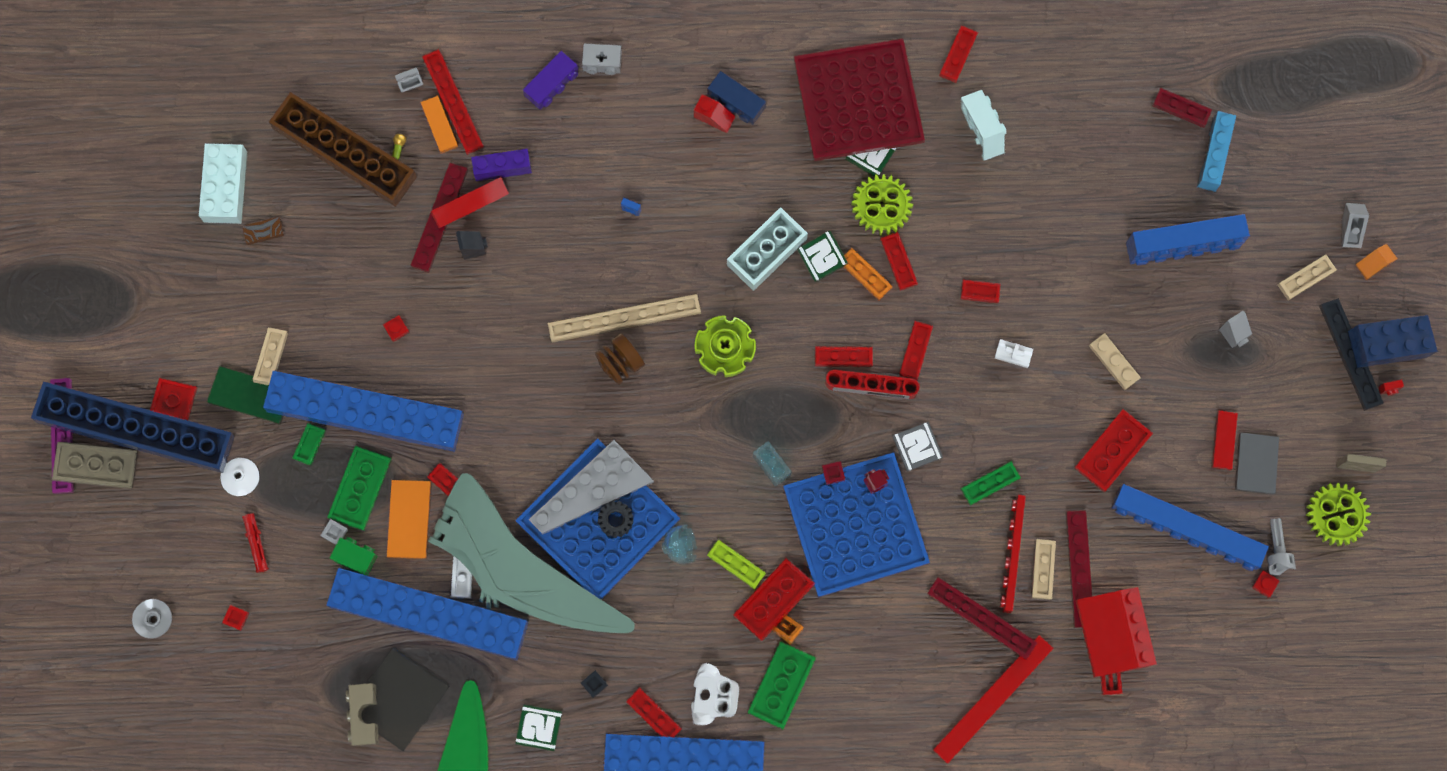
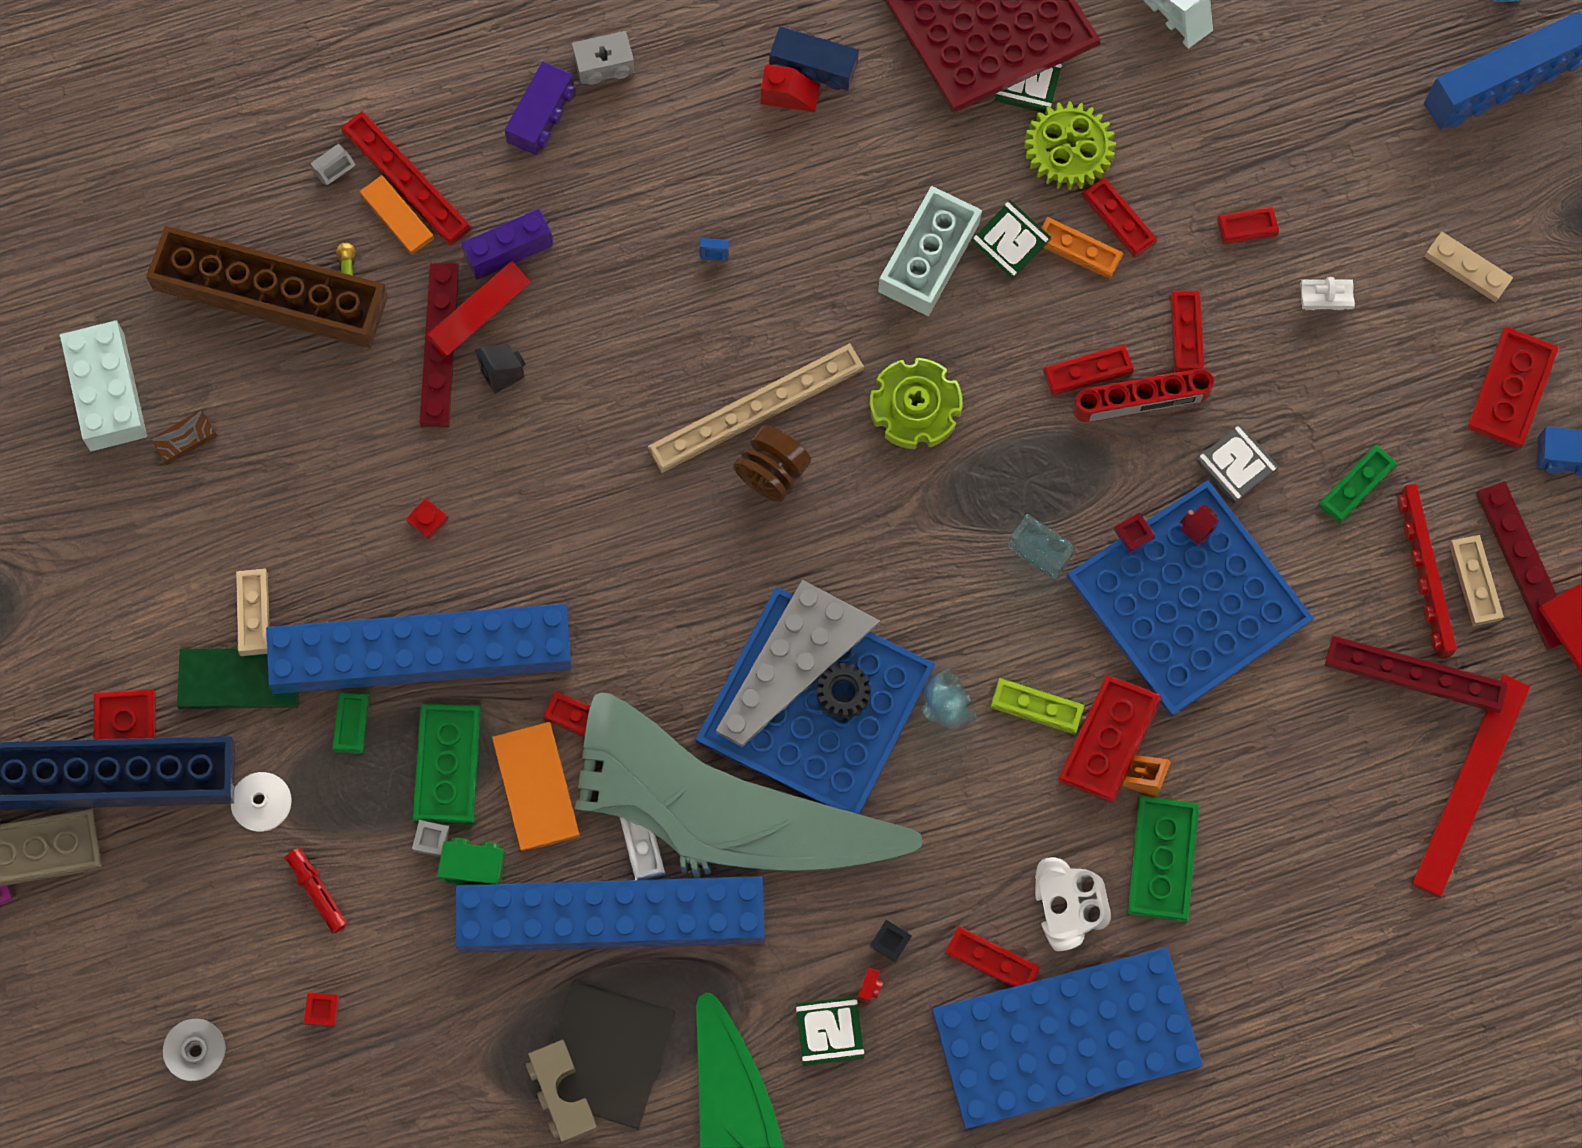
camera: 20 degrees left, 5 degrees down
none -> red plate [857,968,883,1005]

